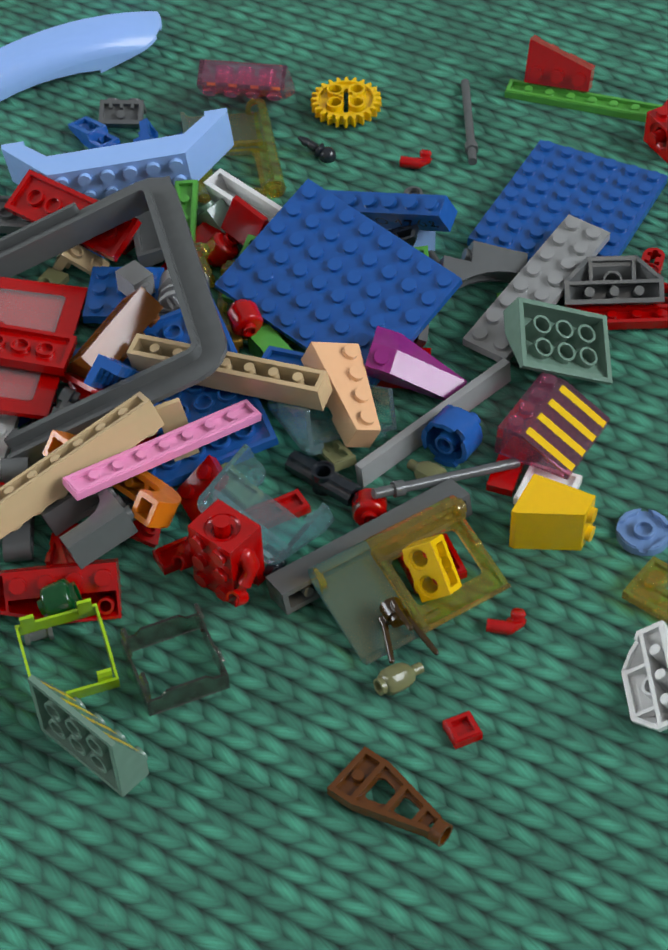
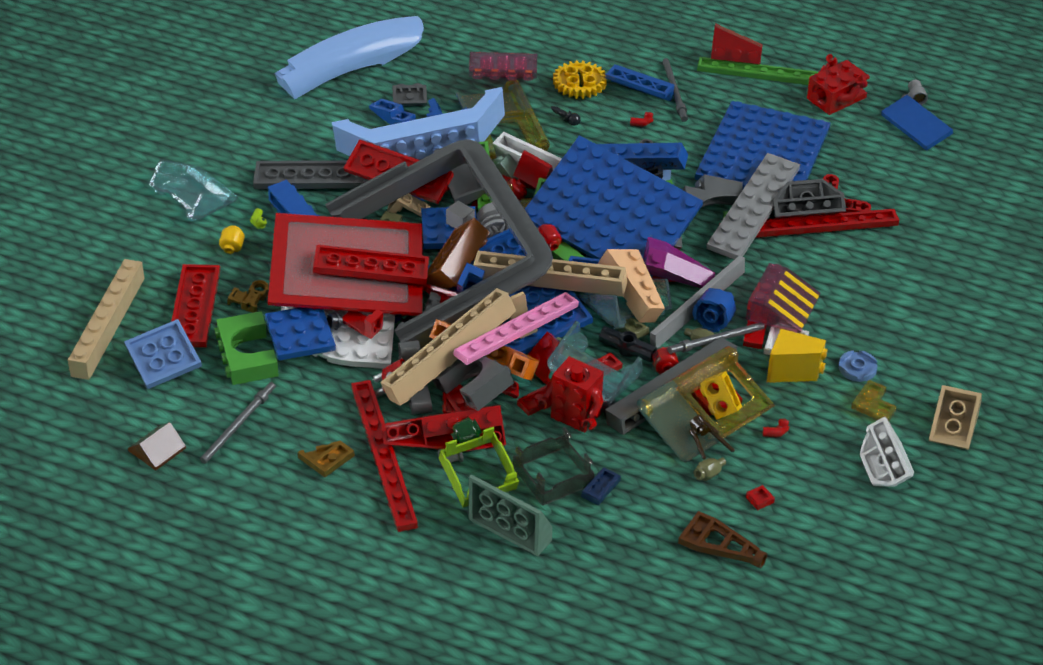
camera: 10 degrees left, 5 degrees down
sand green slope [503,297,613,385] -> none
none -> dark blue plate [581,467,621,506]
none -> blue fence [605,64,674,101]

